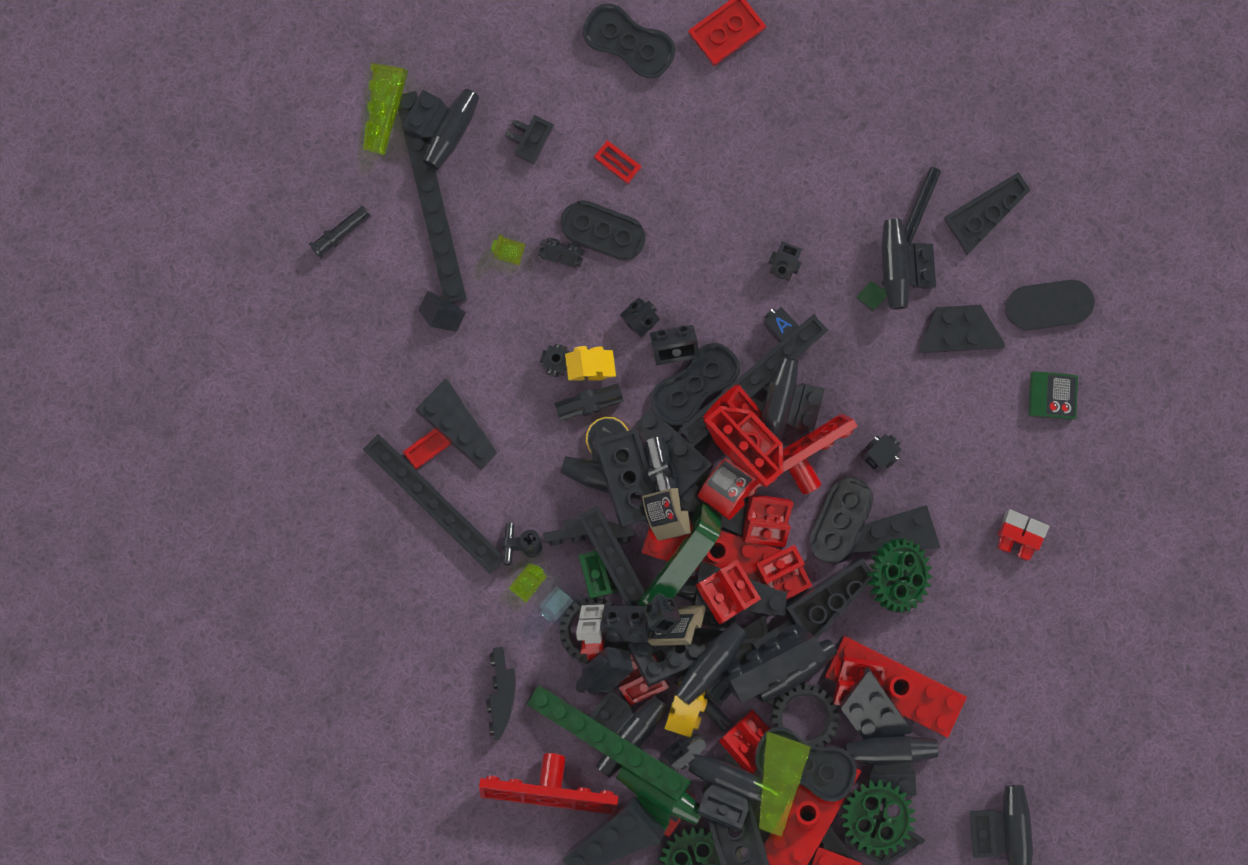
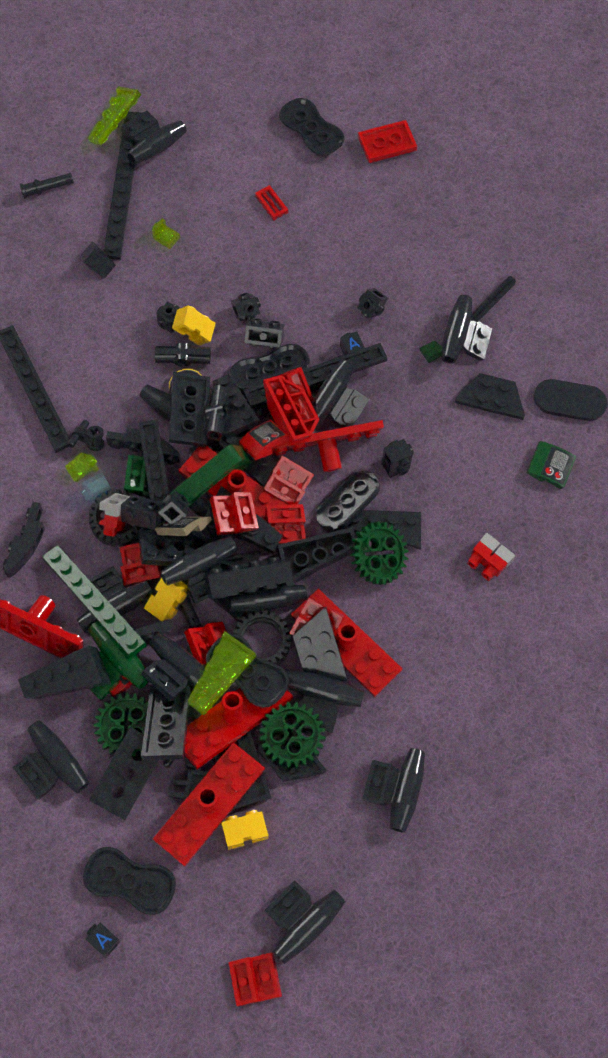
camera: 15 degrees right, 15 degrees down
red tile [403,429,451,470] -> none
black wing [415,378,497,470] -> none
black hinge [505,115,554,164] -> none
black hinge [538,237,586,268] -> none
black tile [561,200,646,260] -> none
black hinge [576,647,634,695] -> none
slope [642,488,691,541] -> none
black wing [943,172,1030,255] -> none

